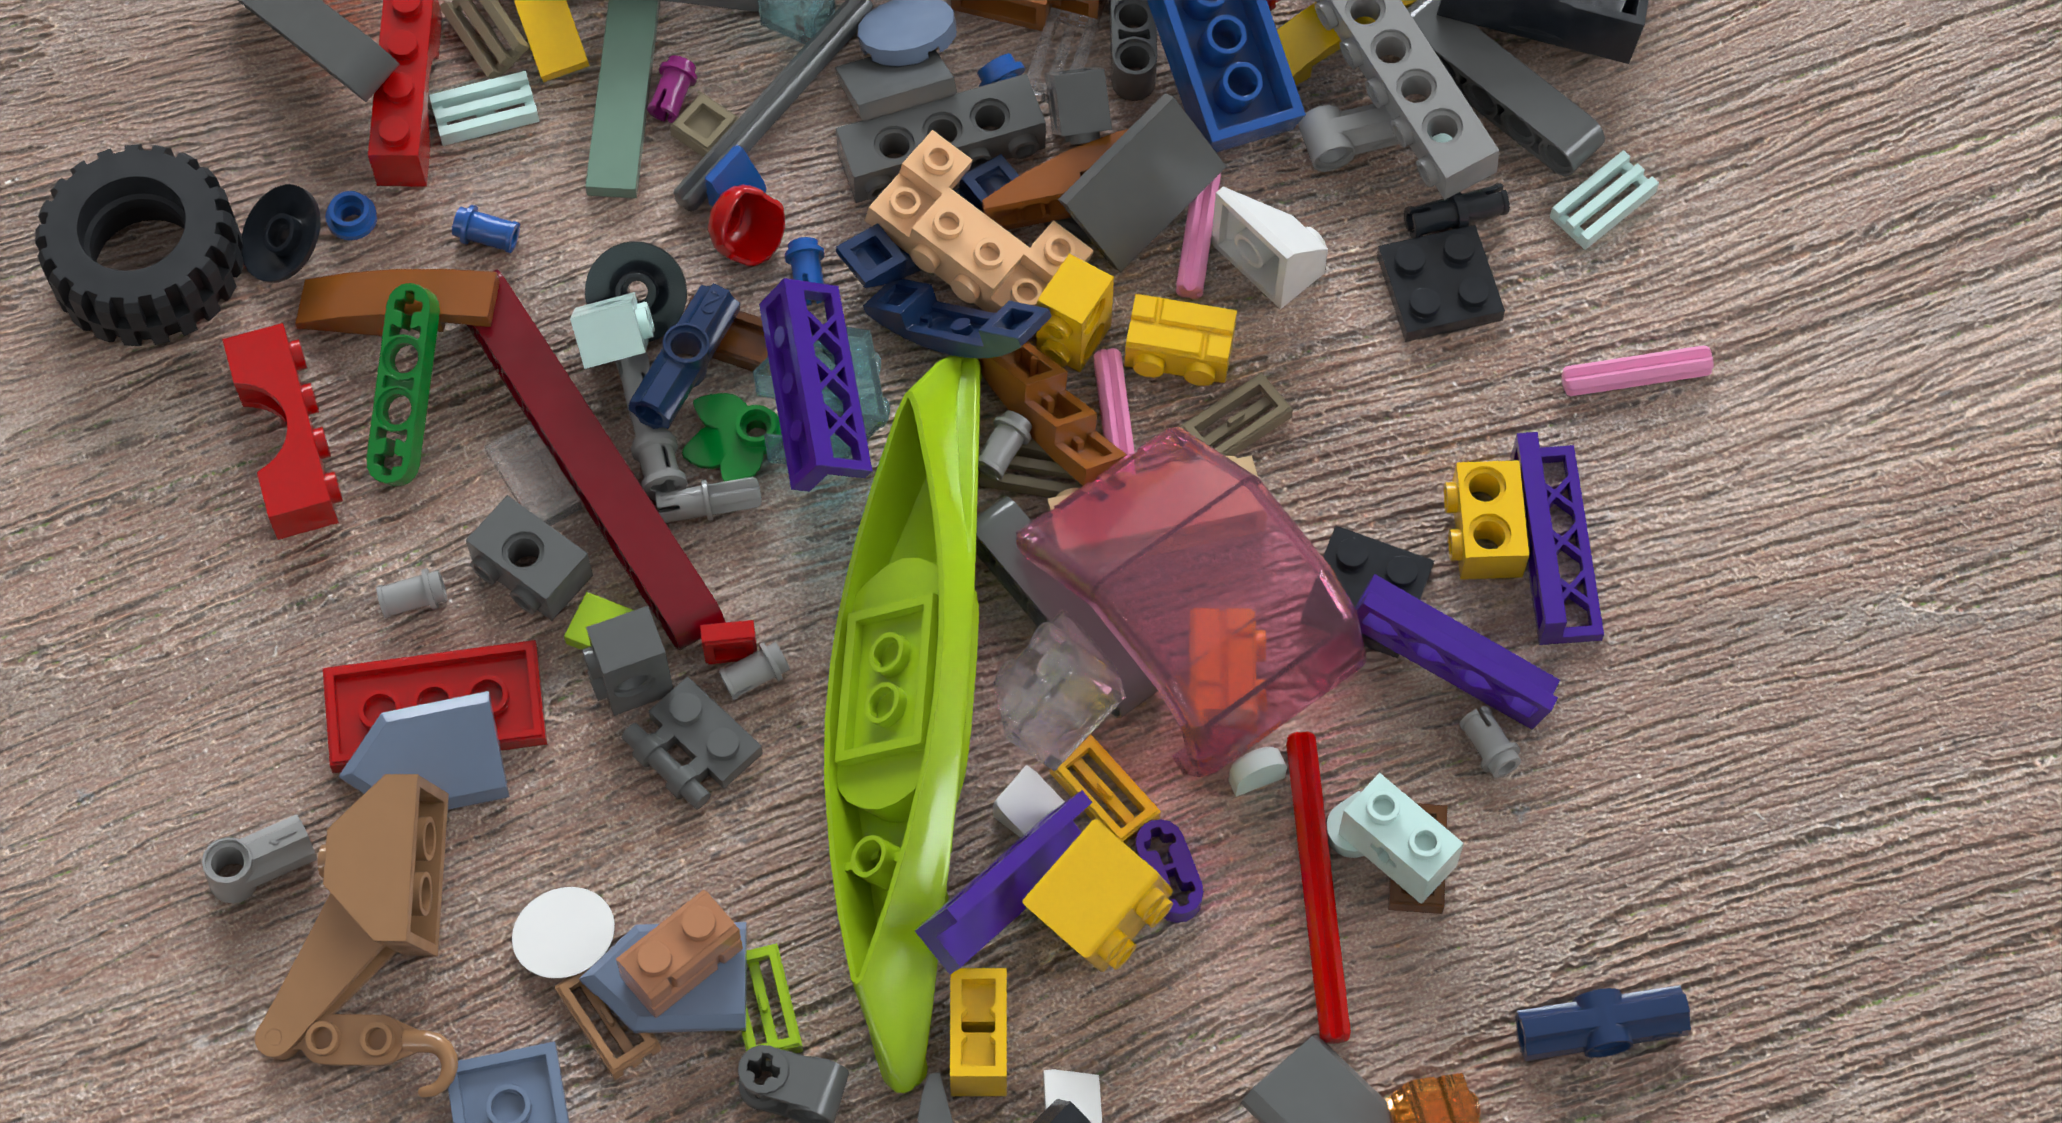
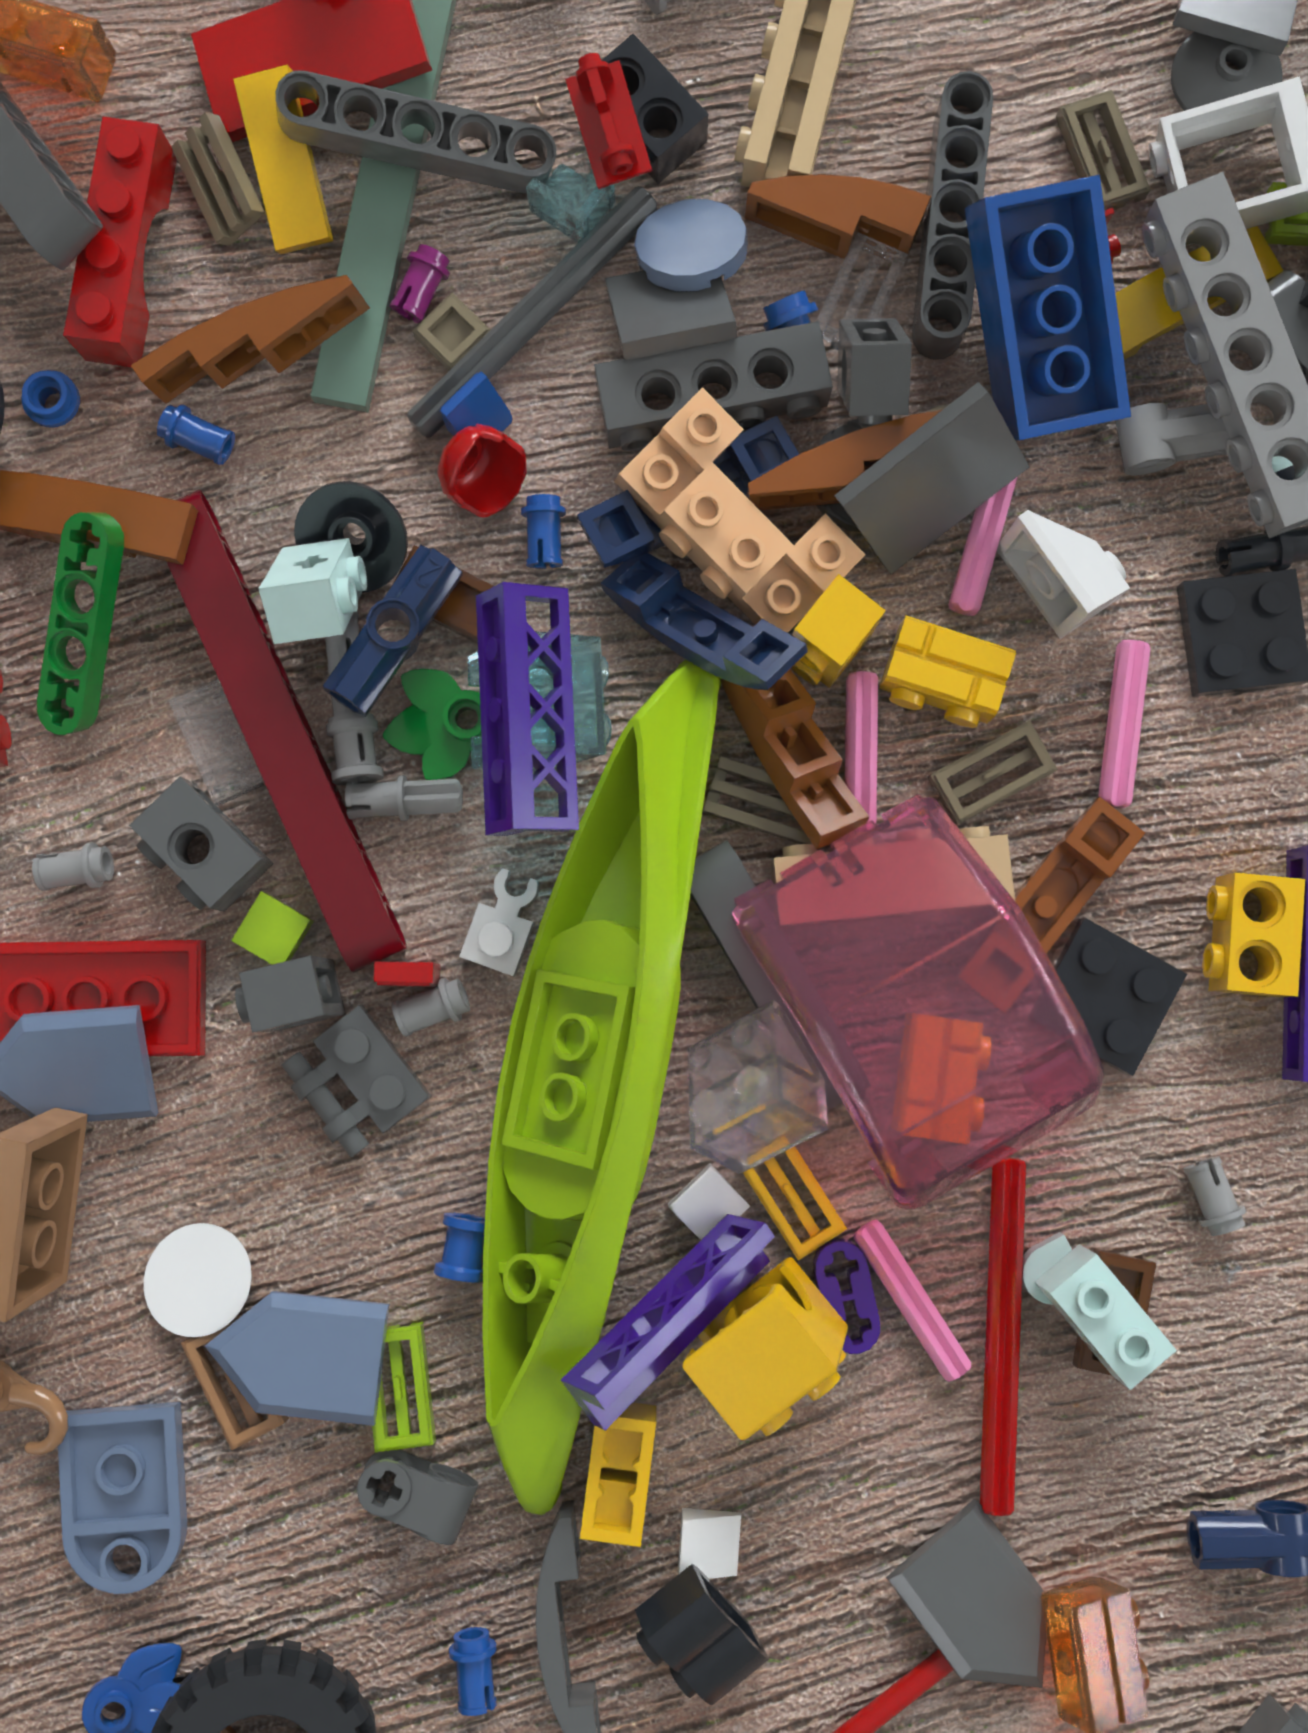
camera: 10 degrees right, 20 degrees up
light aqua tile [429,71,540,146] -> none
nougat brick [616,889,743,1018] -> none
light grey pin [978,410,1032,480] -> none
light aqua tile [1228,747,1287,797] -> none
dark purple fence [1347,574,1560,730] -> none
none -> dark orange slope [131,275,370,404]
none -> blue bush [434,1213,485,1283]
none -> white plate [459,868,539,977]
none -> bright pink axle [853,1220,971,1382]
none -> dark orange slope [956,797,1145,1014]
none -> bright pink axle [1098,640,1151,808]

